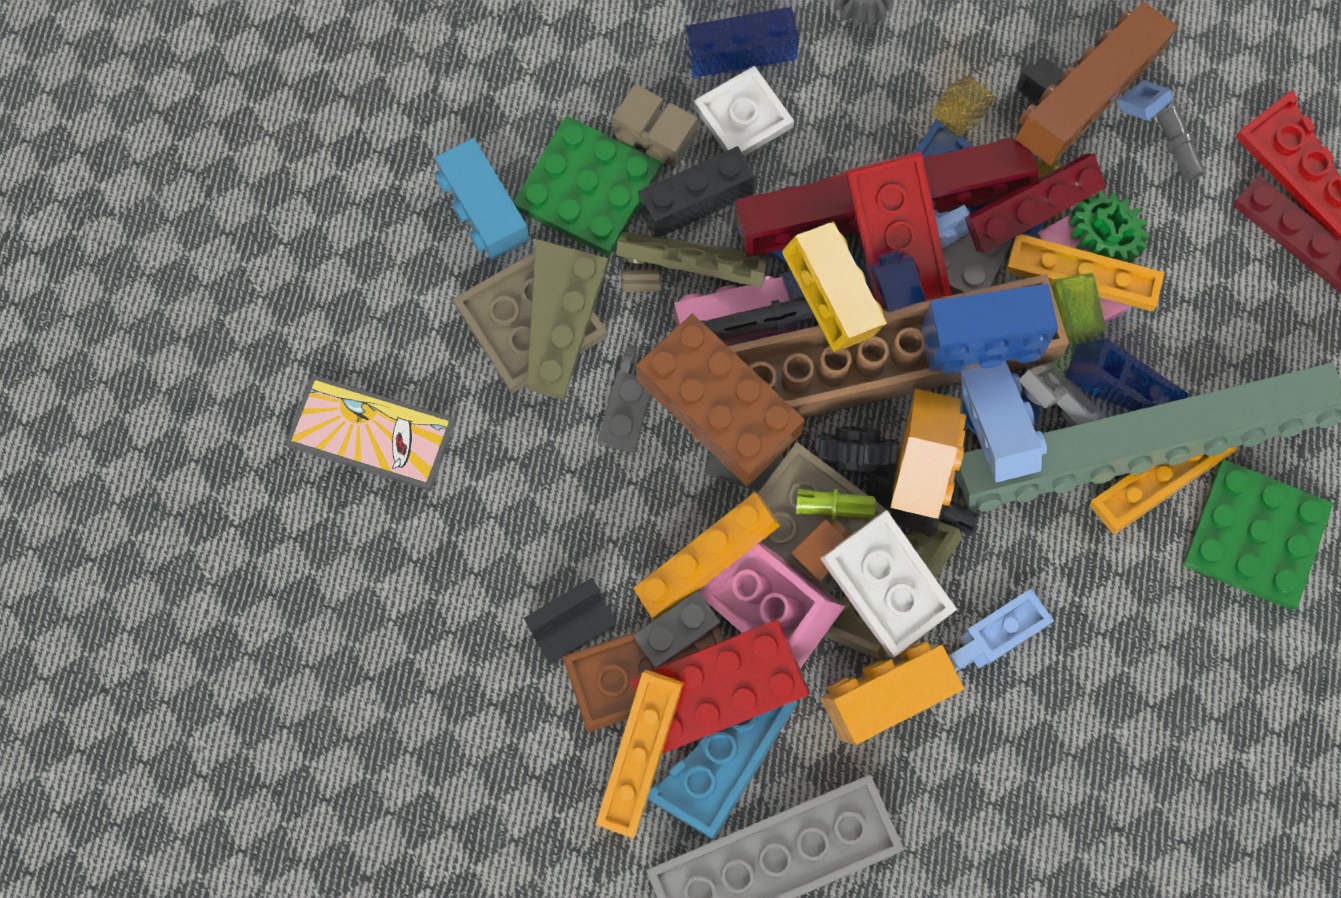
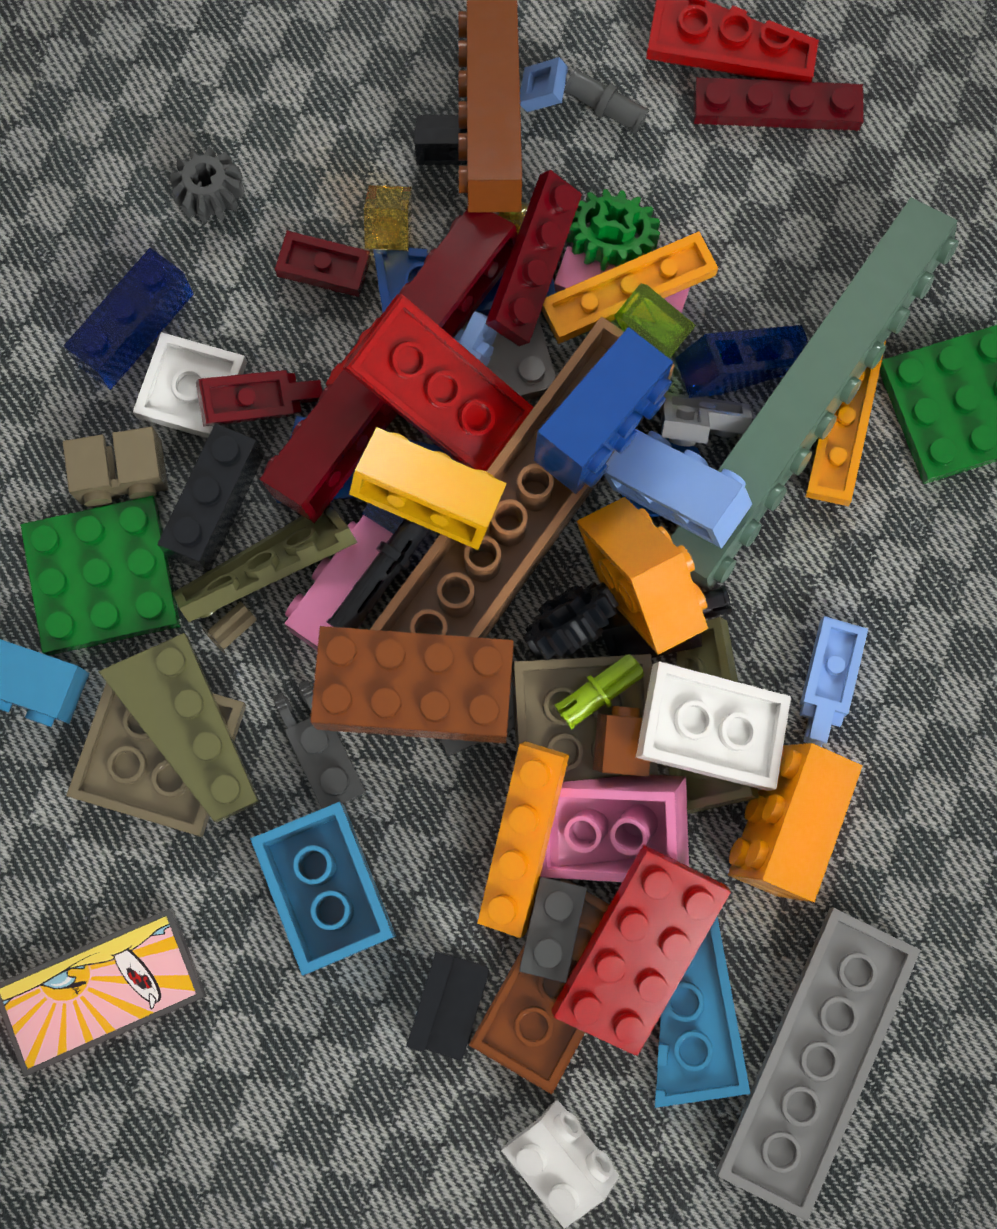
camera: 45 degrees left, 5 degrees up
light orange plate [595,670,684,838] -> none
clear blue brick [869,250,926,313] -> none
none -> dark red hinge [196,370,322,427]
none -> dark azure brick [250,802,396,976]
none -> dark red plate [275,231,371,297]
none -> white bracket [501,1100,619,1229]

